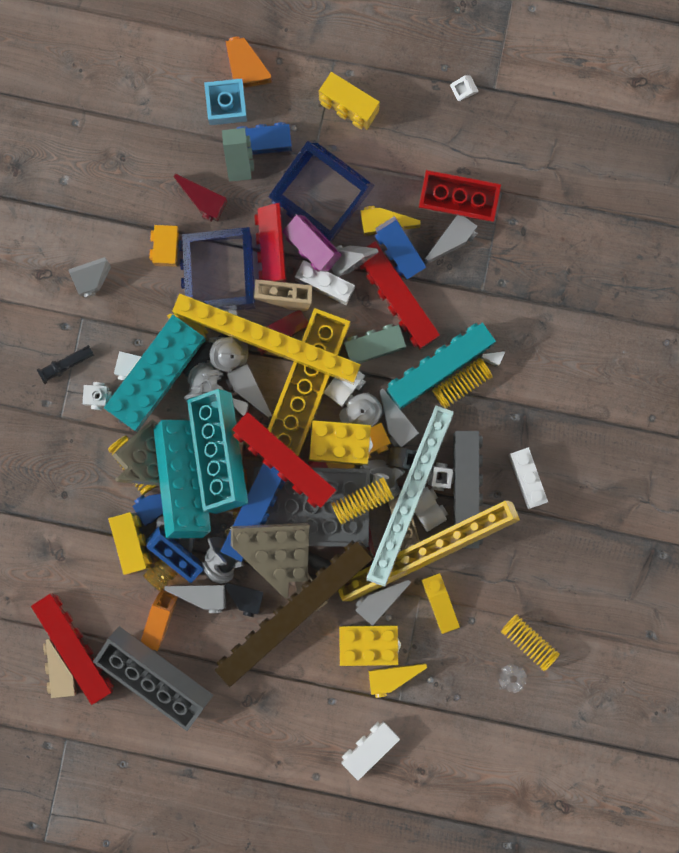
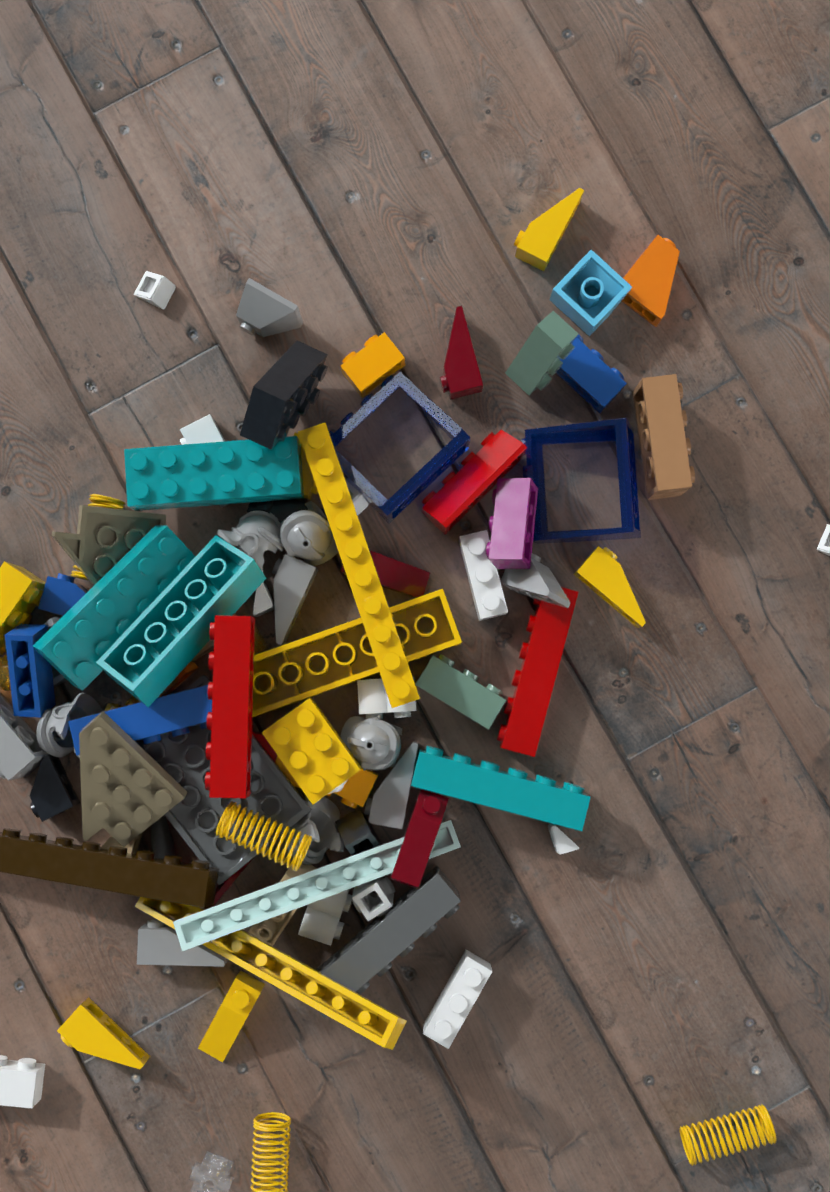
camera: 50 degrees right, 0 degrees up
black pin [36,345,95,384] -> none
white brick [82,382,112,410] -> none
tan slope [254,279,312,311] -> none
yellow brick [319,72,380,130] -> none
yellow piece [339,625,401,666] -> none
blue brick [375,216,426,279] -> none
red slope [419,170,501,222] -> none
light grey slope [424,215,478,264] -> none
yellow piece [432,358,493,409] -> none
none -> white slope [134,271,176,309]
none -> black brick [240,340,328,450]
none -> dark red slope [390,789,449,889]
none -> yellow slope [514,188,584,271]
none -> medium nougat brick [632,374,695,500]

